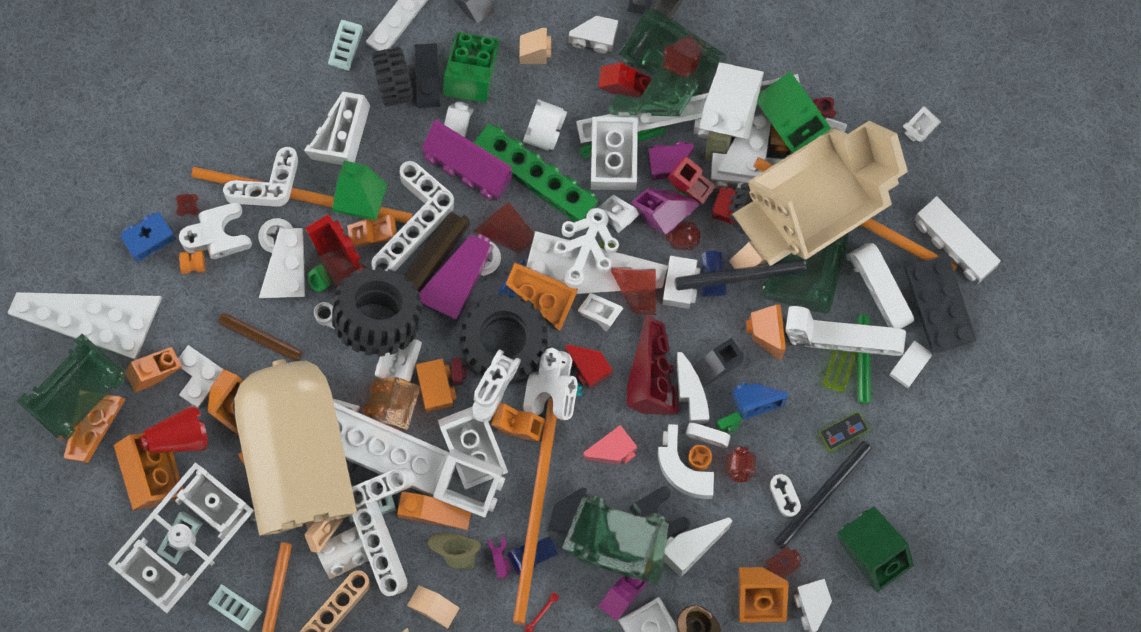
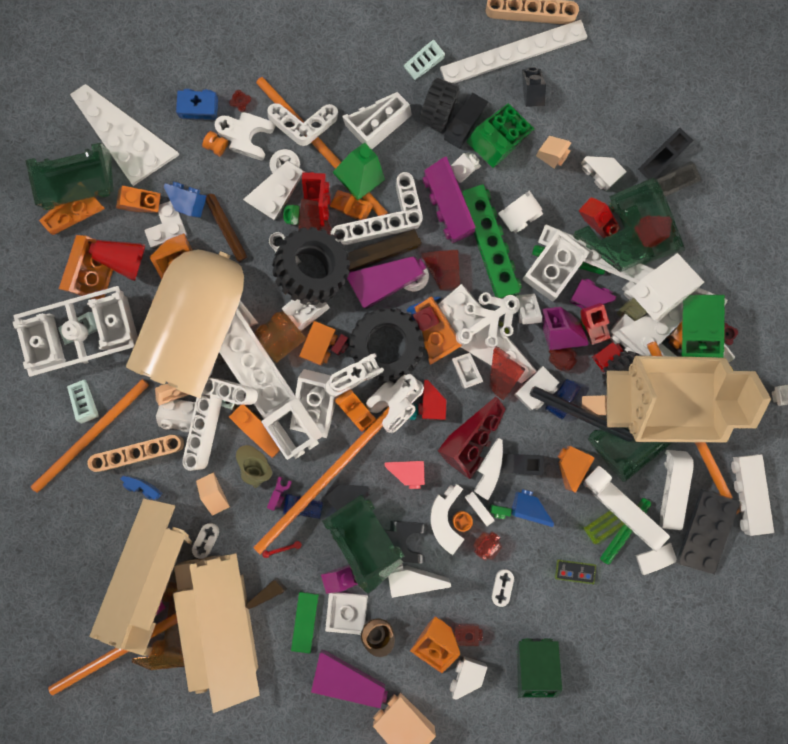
camera: 40 degrees right, 10 degrees up
black axle [774,441,872,549] -> none
none -> slope [164,181,206,218]
none -> dark red plate [413,305,440,332]

